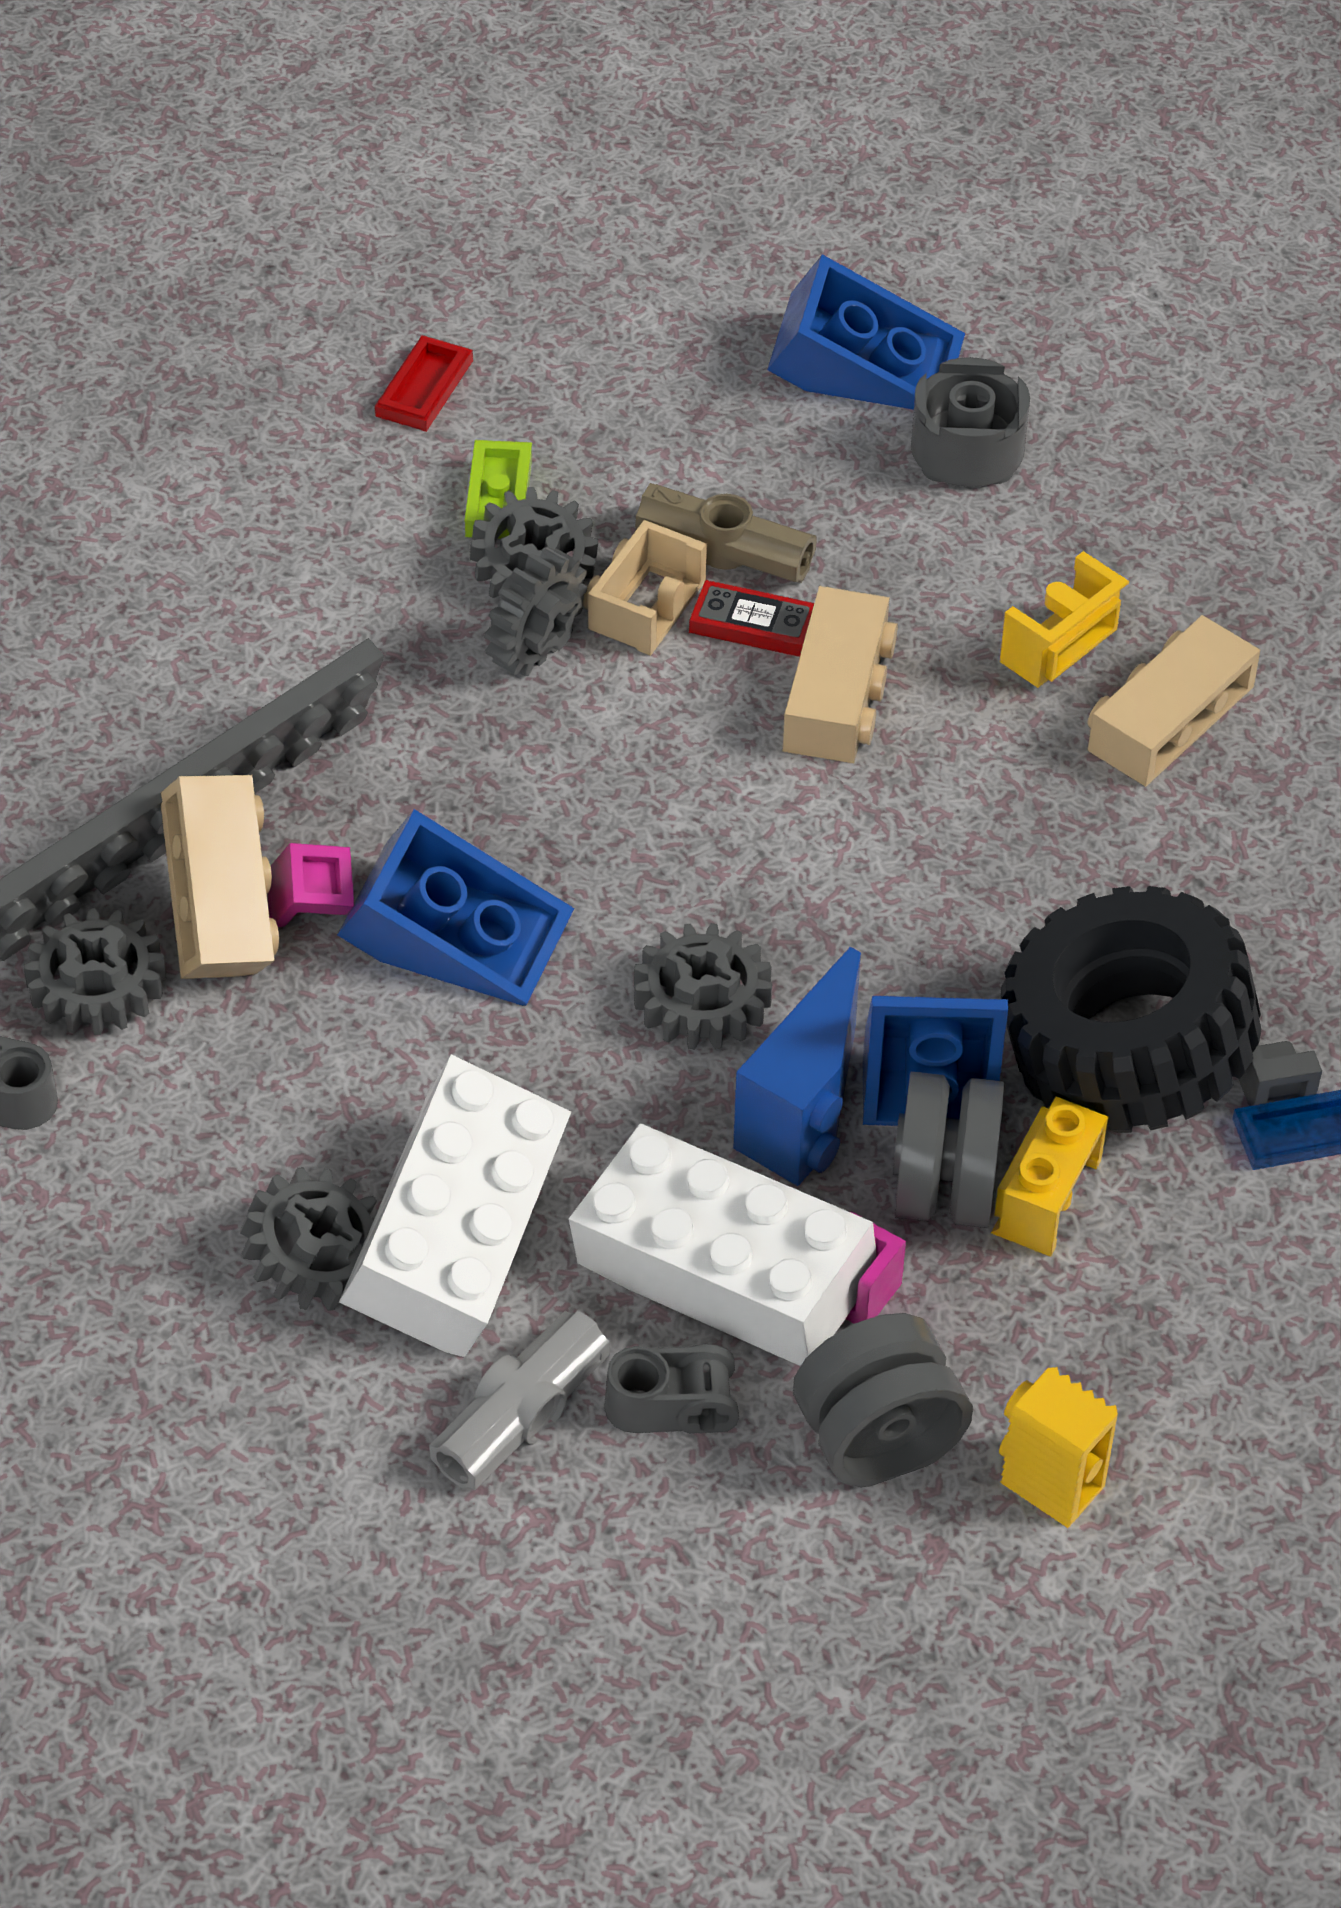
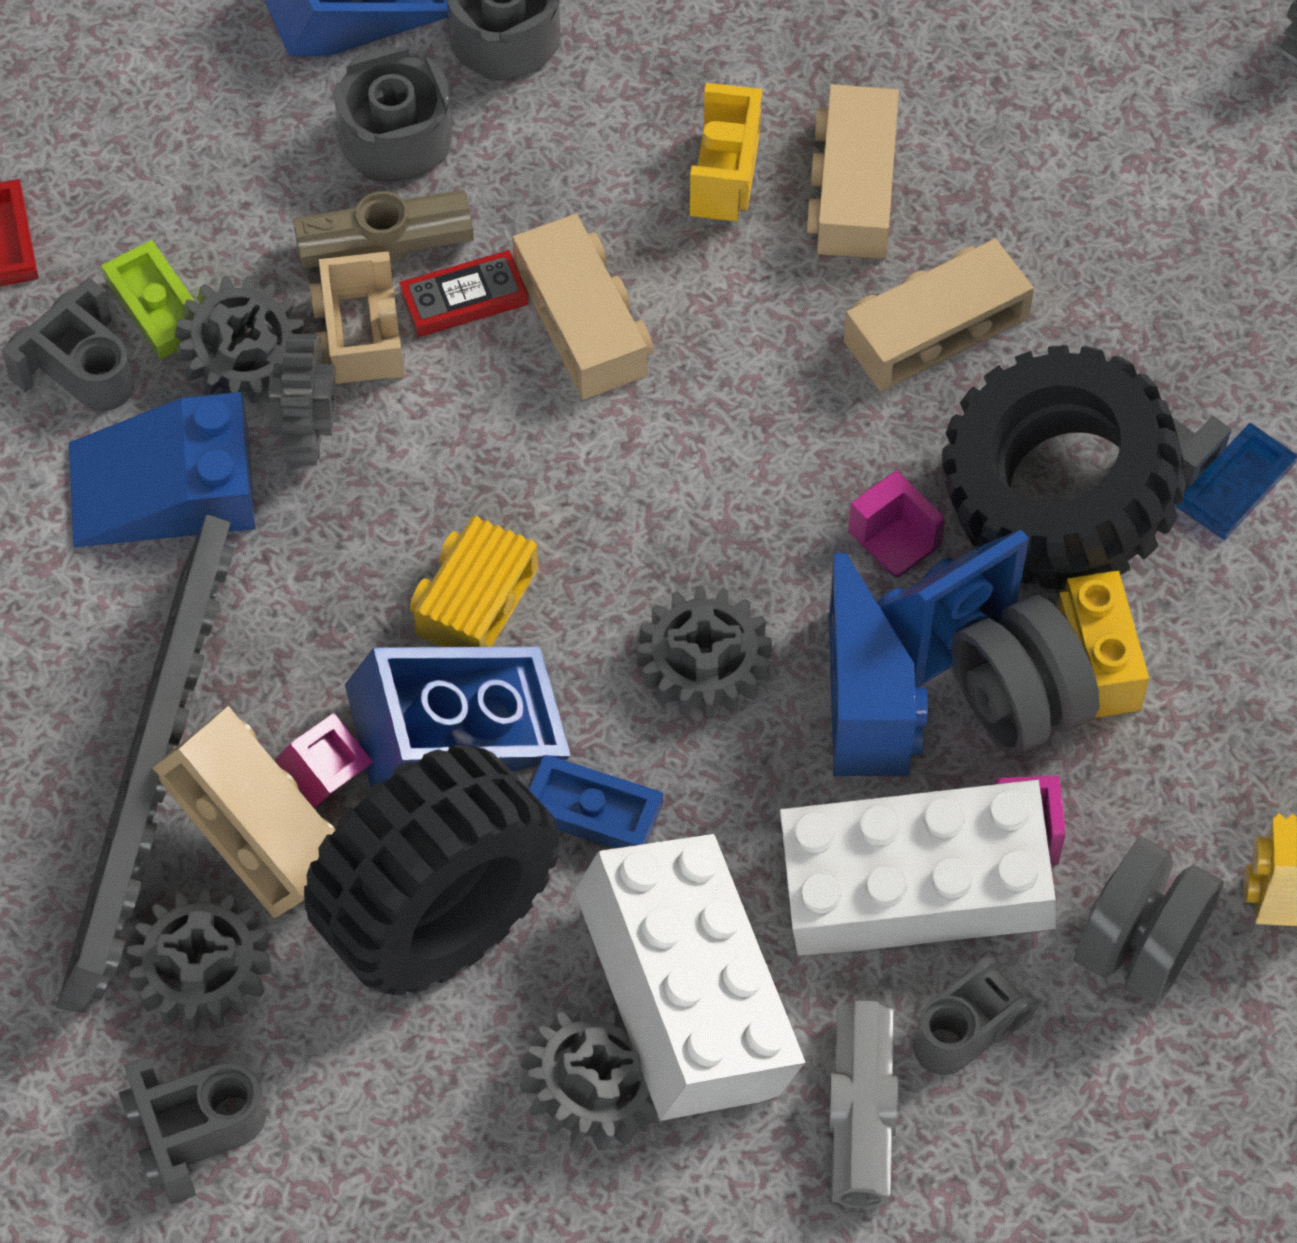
camera: 35 degrees left, 10 degrees up
none -> dark grey pin [1,277,135,411]
none -> blue slope [69,392,256,548]
none -> black tyre [304,745,559,995]
none -> dark grey brick [334,47,452,181]
none -> yellow brick [410,515,538,647]
none -> blue plate [529,754,663,849]
none -> tan brick [844,238,1034,392]
none -> dark pink panel [848,470,945,577]

